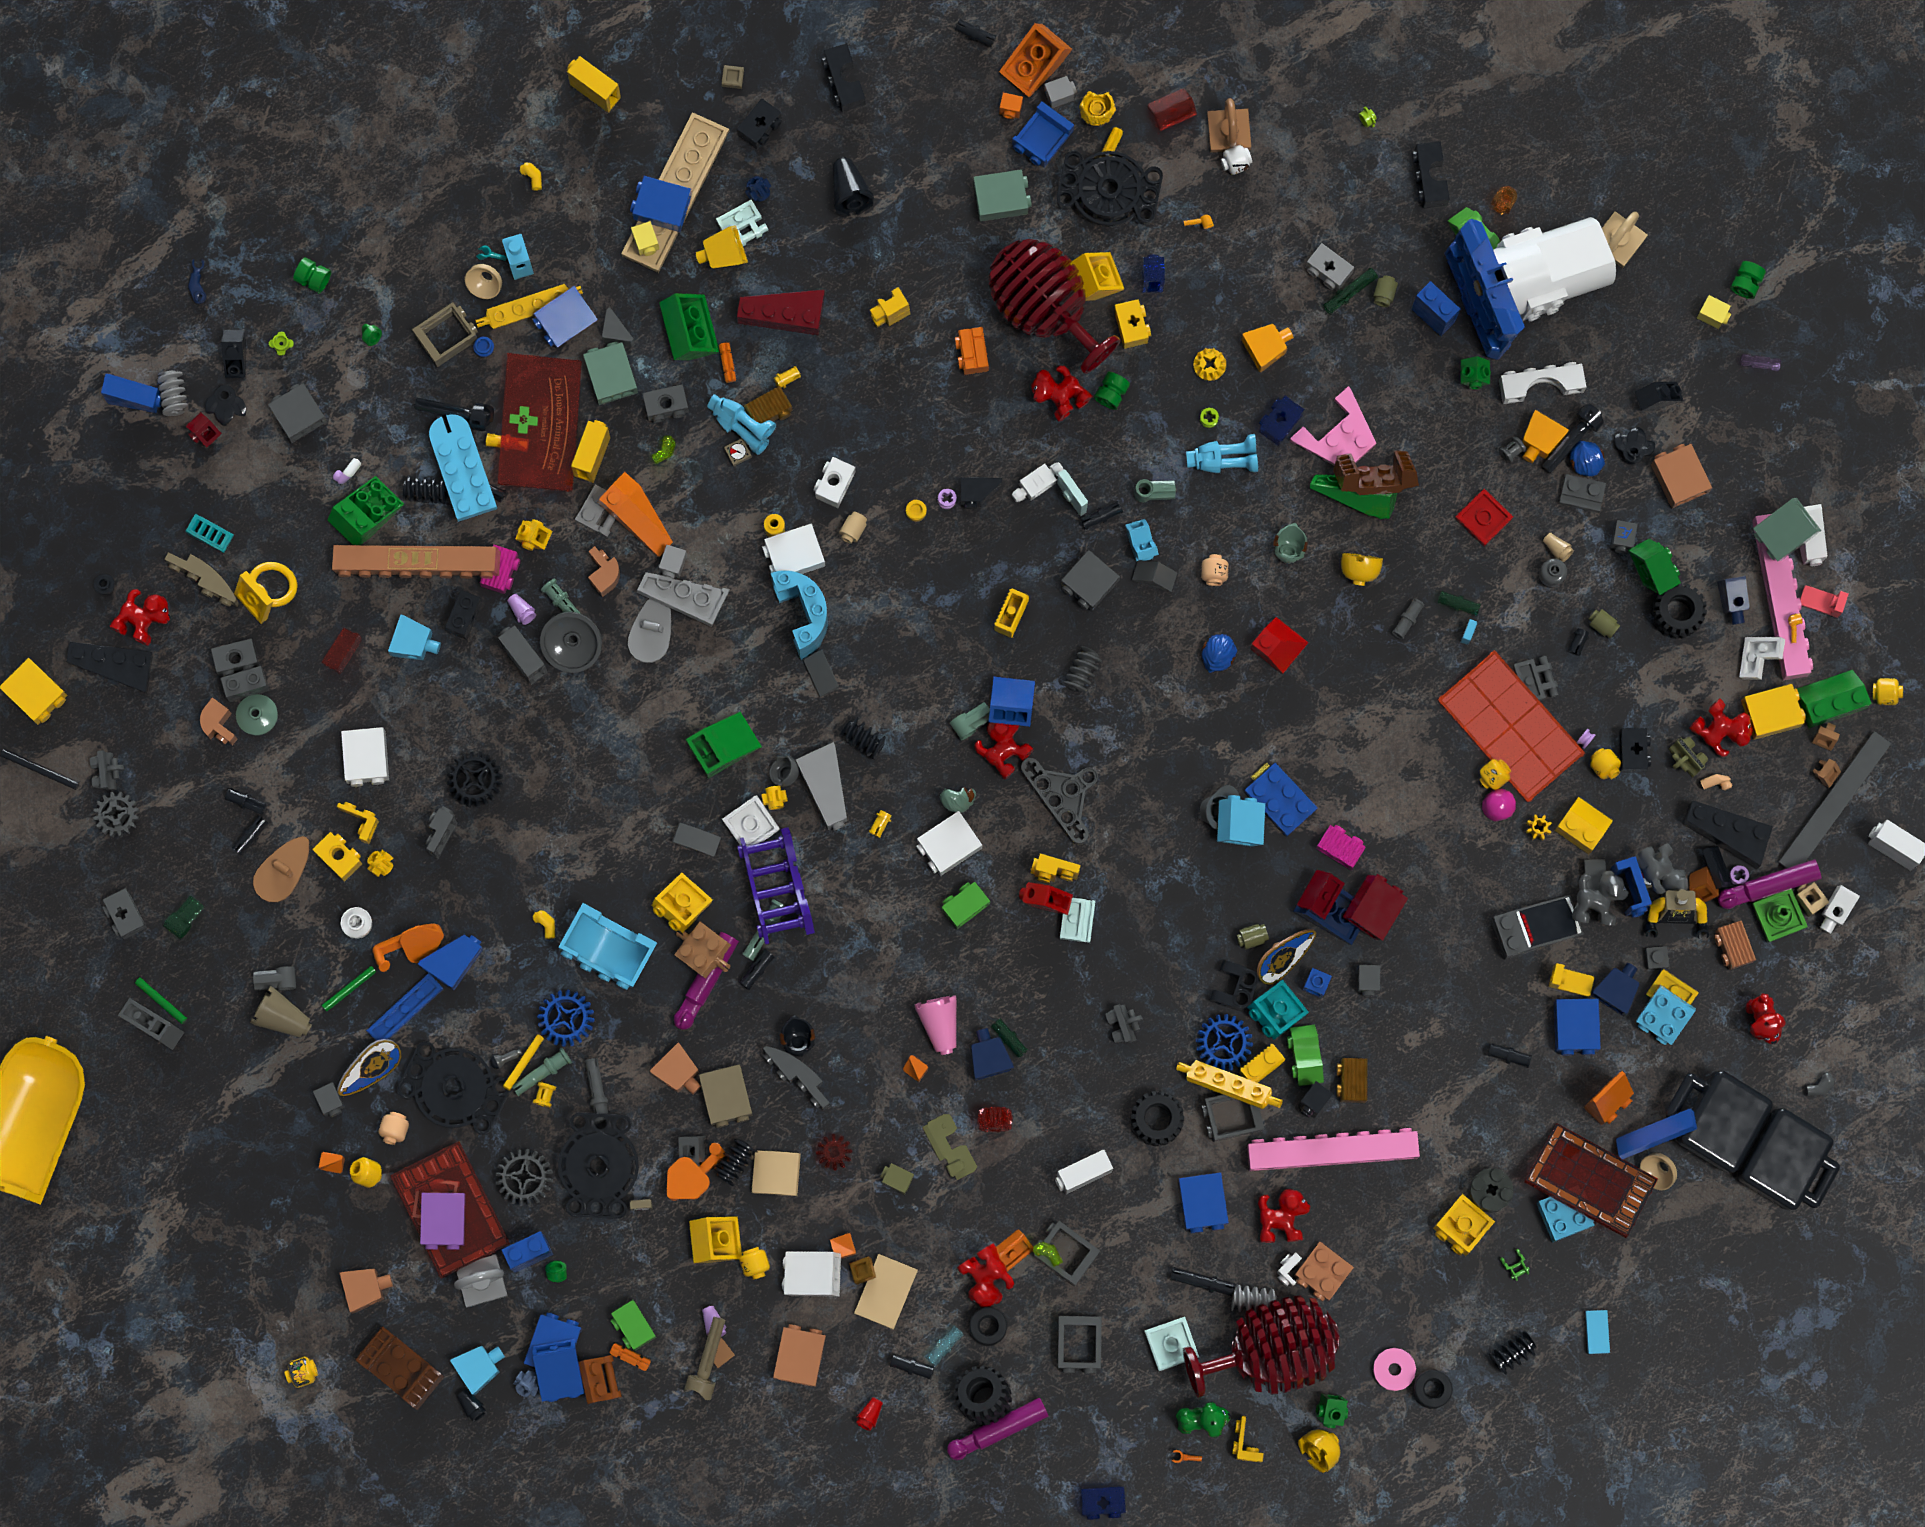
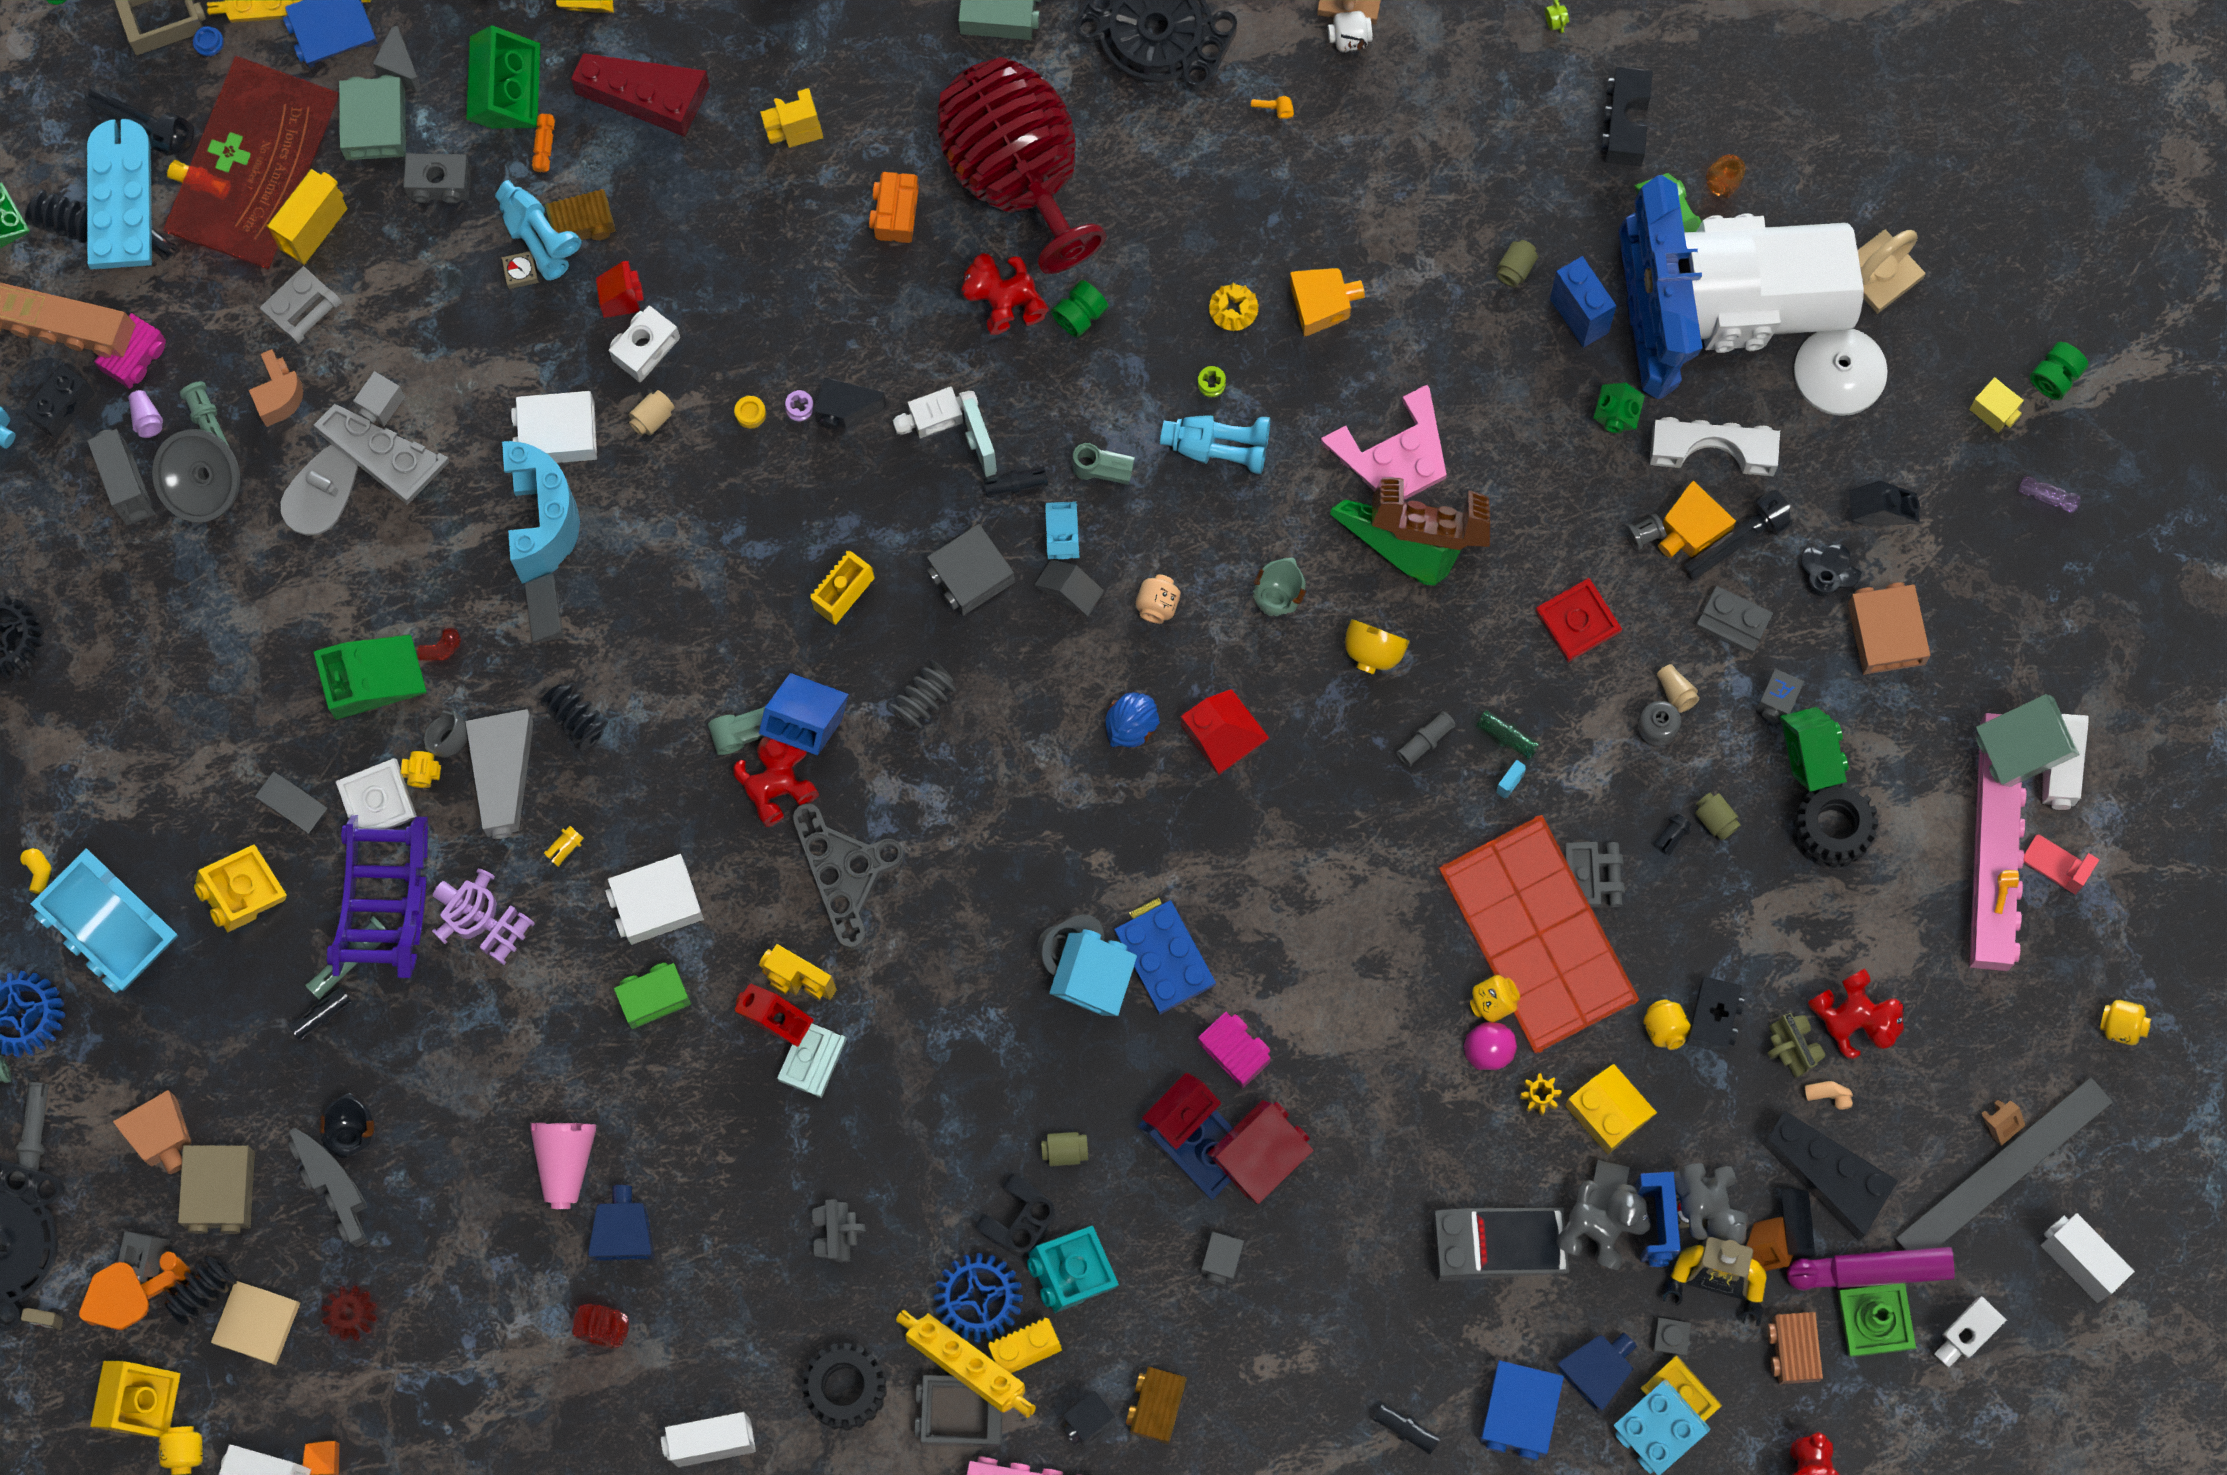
camera: 20 degrees right, 5 degrees down
yellow brick [515,519,552,551] -> none
orange wedge [597,472,673,557] -> none
clear neon green arm [651,435,676,464] -> none
medium nougat plate [674,922,731,979] -> none
magenta piece [674,932,739,1030] -> none
yellow brick [764,514,785,537] -> none
yellow pin [773,366,801,389] -> none
olive brick [880,1163,914,1195] -> none
orange slope [903,1055,928,1082] -> none
olive piece [922,1114,977,1180] -> none
sand green hair [939,787,976,813] -> none
clear green pin [991,1018,1028,1059] -> none
yellow slope [1070,252,1124,301] -> none
yellow brick [1114,299,1151,349] -> none
clear blue brick [1142,254,1165,293] -> none
shield [1257,929,1316,985] -> none
clear blue brick [1259,395,1305,446] -> none
bright green brick [1287,1025,1324,1086] -> none
blue brick [1302,968,1332,999] -> none
light grey brick [1305,243,1354,291] -> none
clear green pin [1323,268,1378,315] -> none
yellow bracket [1549,963,1594,997] -> none
blue hair [1570,441,1605,477] -> none
lavender bush [1576,729,1596,749] -> none
dark blue torso [1717,576,1750,625] -> none
lavender bush [1729,866,1749,886] -> none
white plate [1739,637,1785,680] -> none
yellow brick [1741,684,1806,740] -> none
tan brick [1795,882,1830,917] -> none
green slope [1797,670,1872,728] -> none
medium nougat tile [1812,723,1840,751] -> none
none -> clear red arm [417,628,461,661]
none -> lavender piece [432,868,535,965]
none -> red slope [596,261,644,318]
none -> white dish [1794,328,1887,416]

